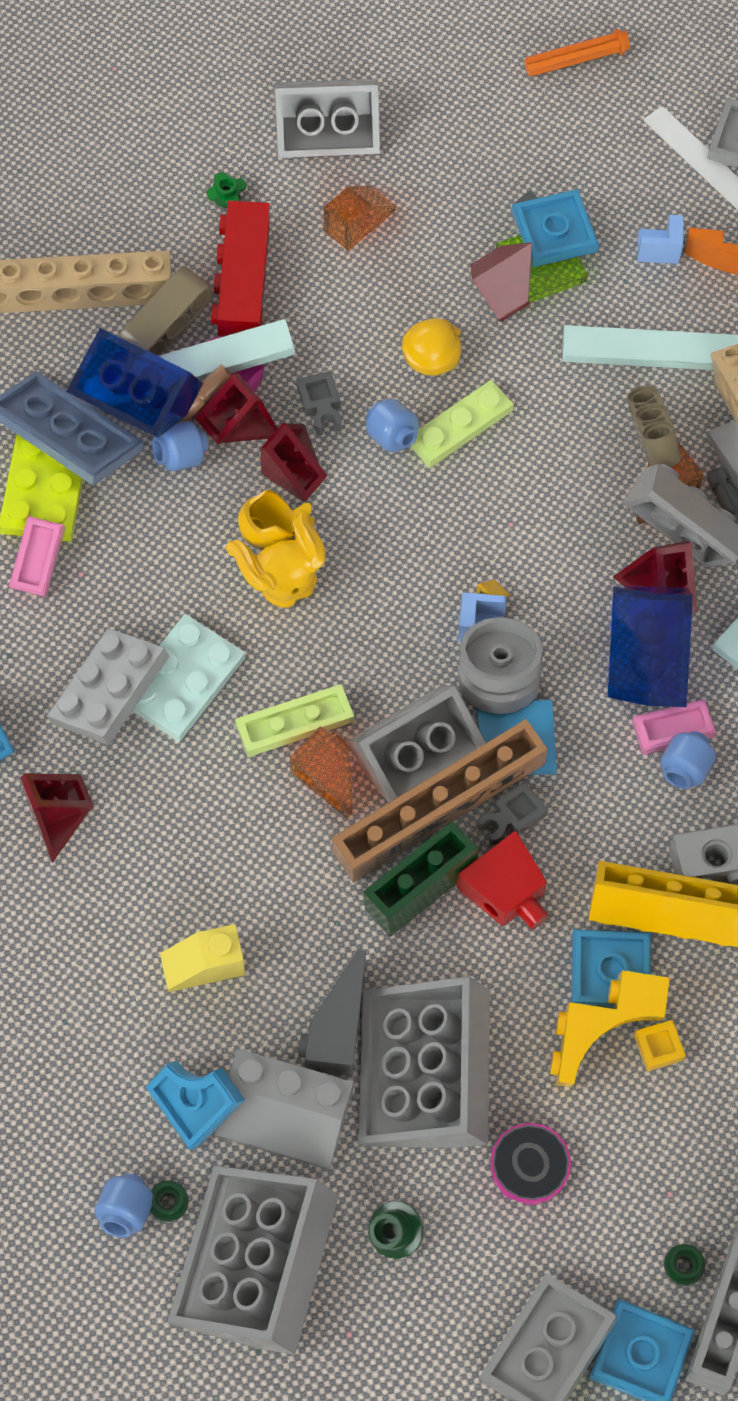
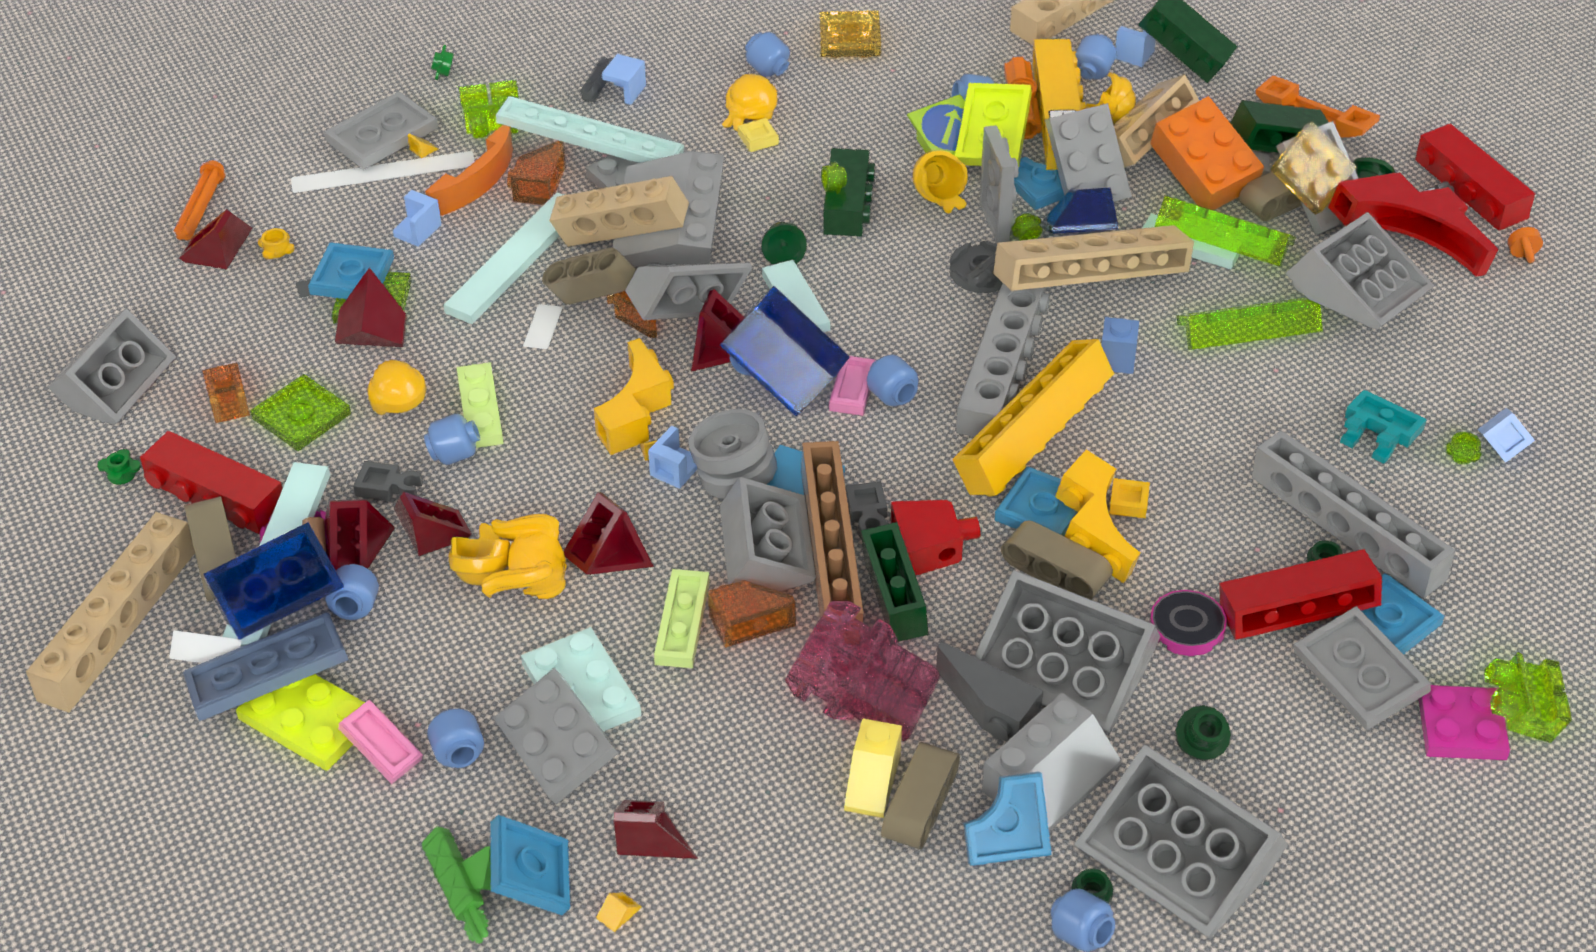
camera: 60 degrees left, 20 degrees down
none -> white sticker [169,630,242,663]
none -> dark red slope [179,209,252,270]
none -> clear neon green tile [250,374,351,451]
none -> yellow plate [258,228,295,259]
none -> medium blue head [427,708,484,768]
none -> white sticker [523,304,562,349]
none -> dark red slope [563,492,654,575]
none -> yellow arch [593,338,674,455]
none -> clear pink connector [785,601,940,741]
none -> dark tan beam [881,742,960,850]
none -> dark tan beam [1001,520,1113,600]
none -> red brick [1219,549,1382,640]

